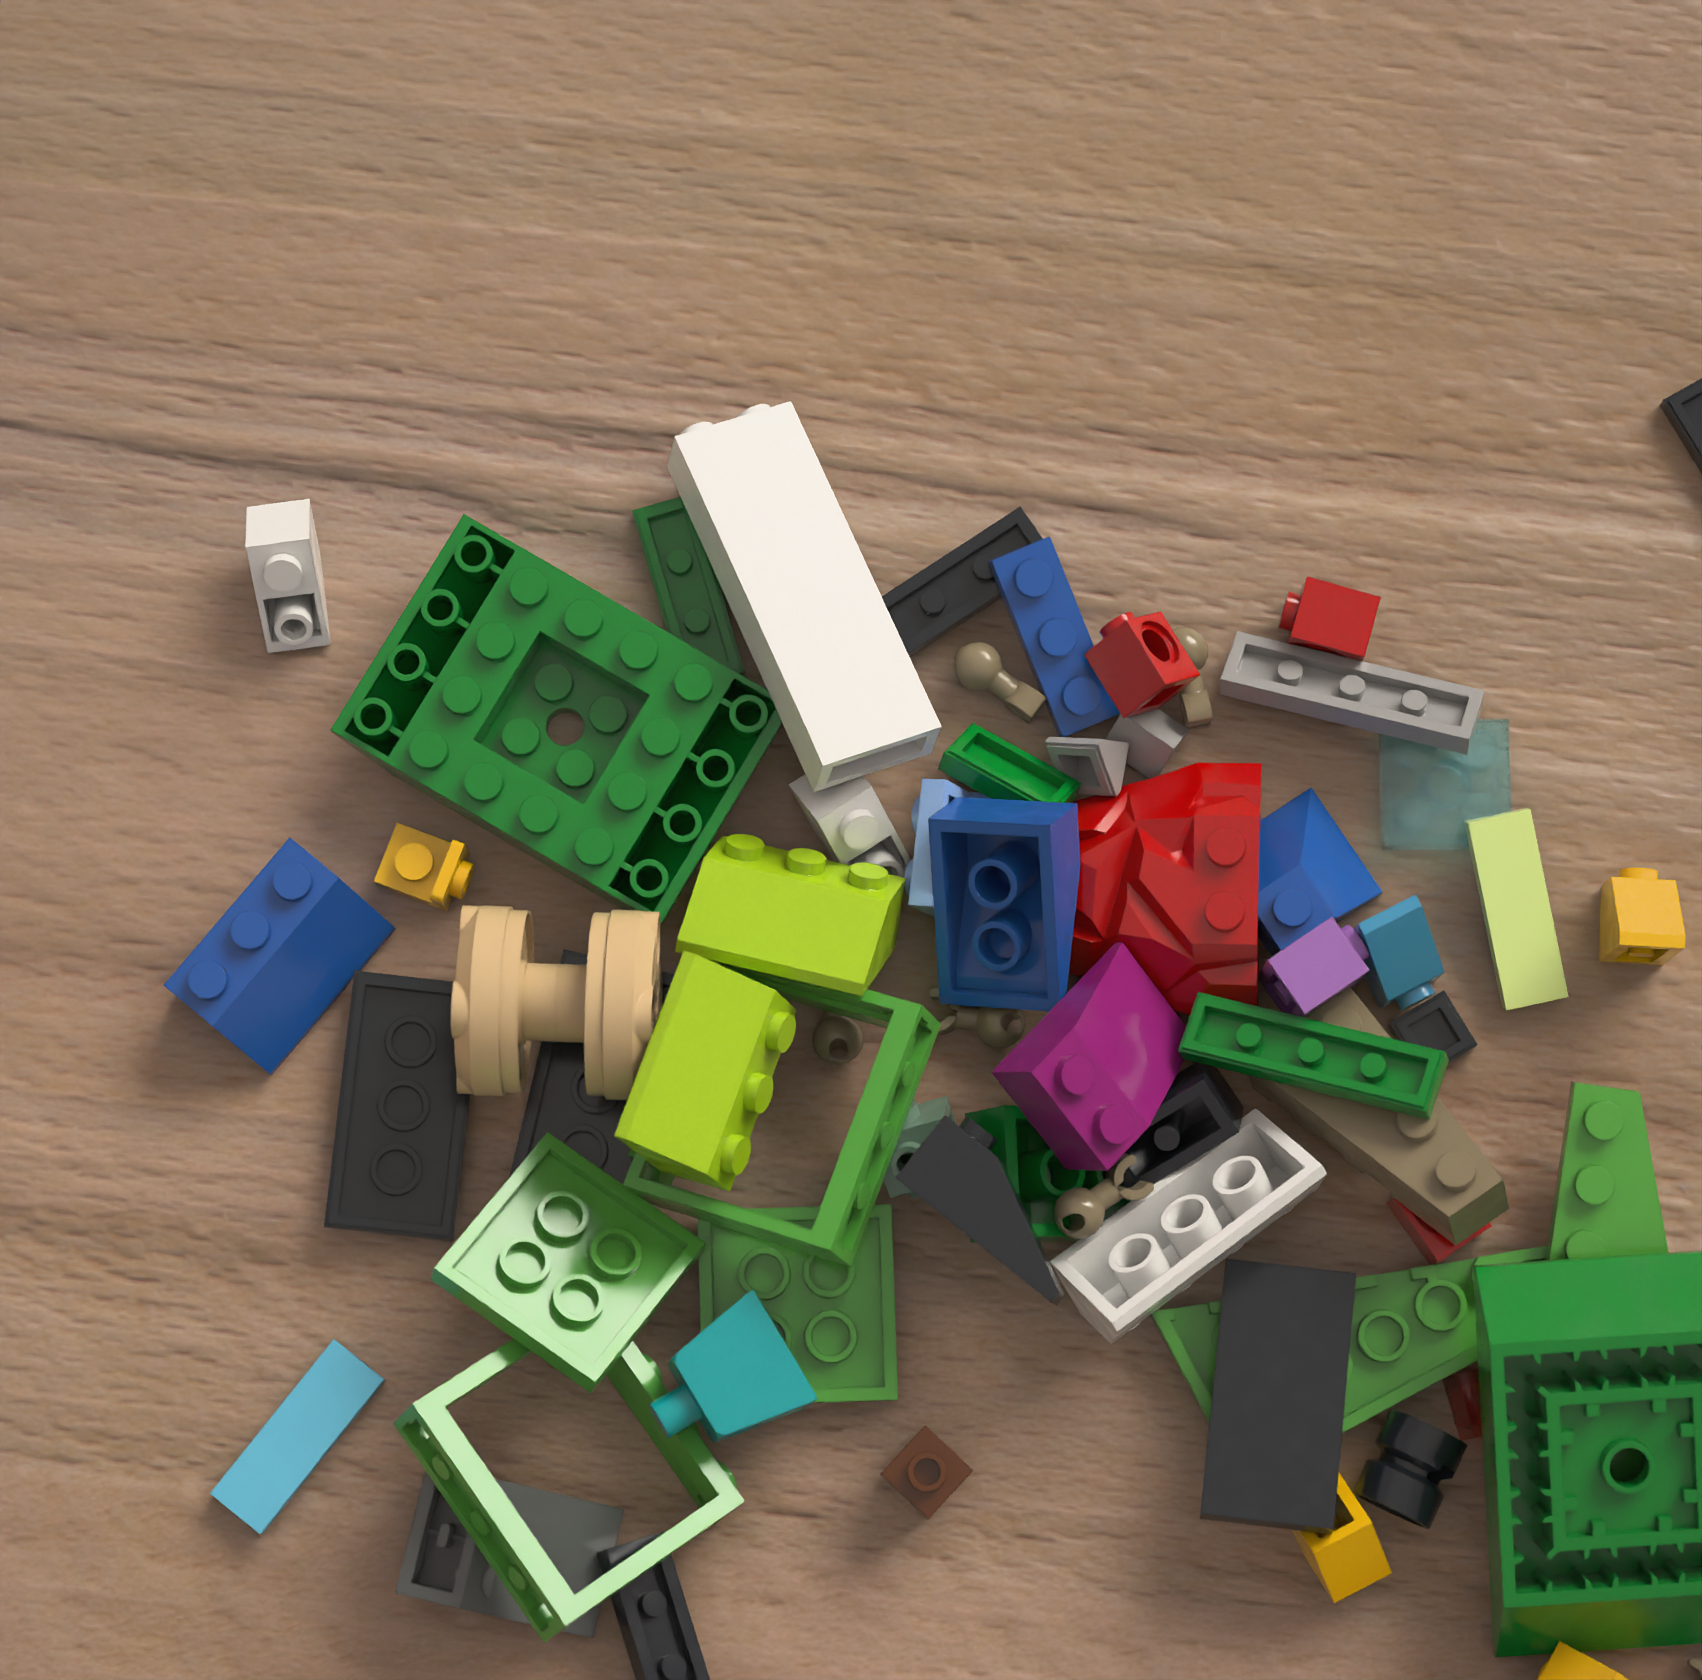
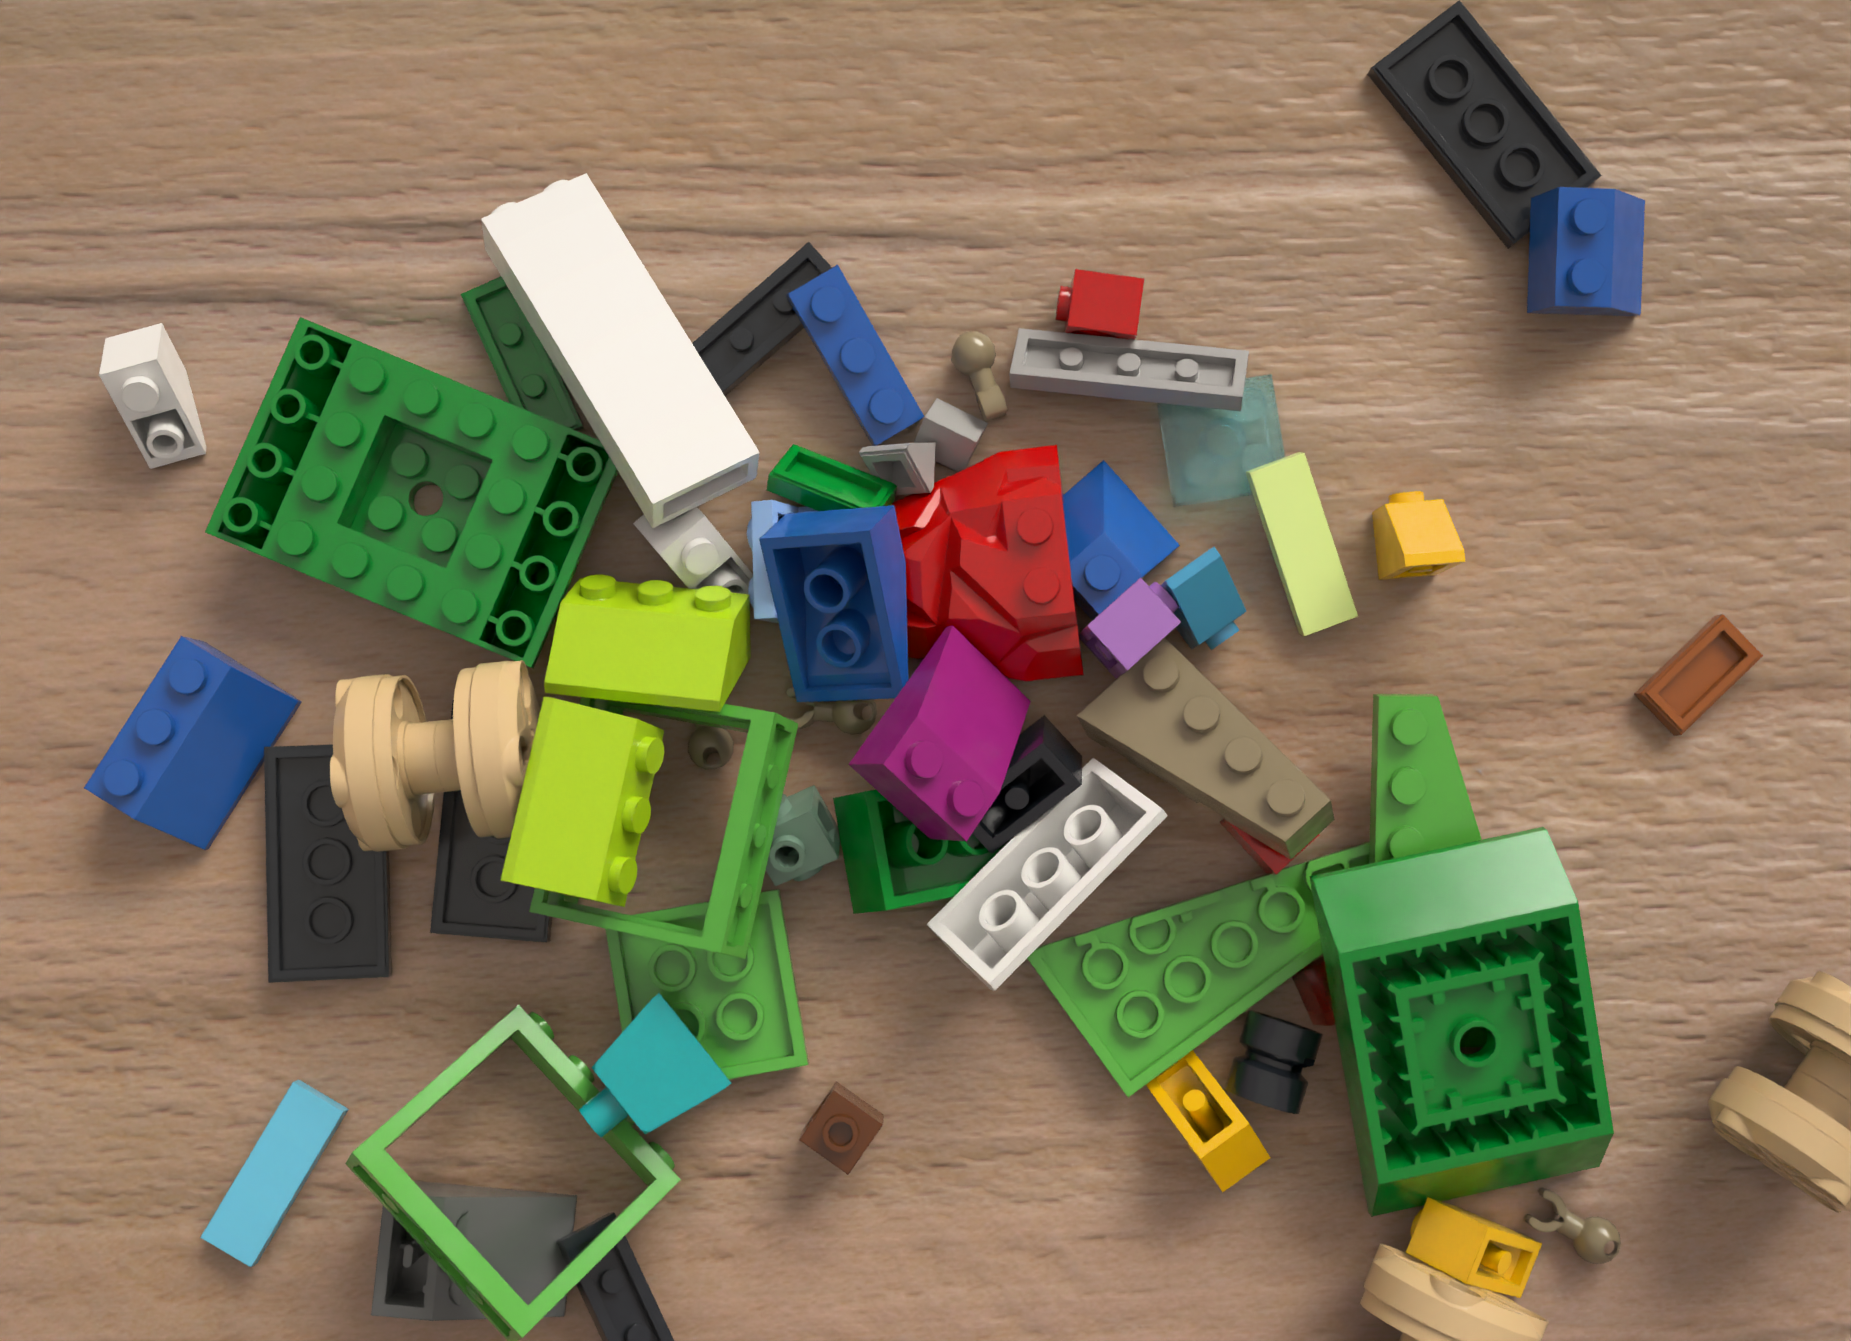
camera: 15 degrees left, 5 degrees up
yellow bracket [374,823,475,911] -> none
bright green plate [430,1132,706,1393] -> none
black slope [895,1115,1065,1306] -> none
dark tan arm [954,642,1046,724] -> none
dark tan arm [1053,1153,1154,1239] -> none
red brick [1084,611,1200,718] -> none
green tile [1178,992,1449,1120] -> none
black tile [1200,1258,1356,1534] -> none
black tile [1387,990,1478,1063] -> none

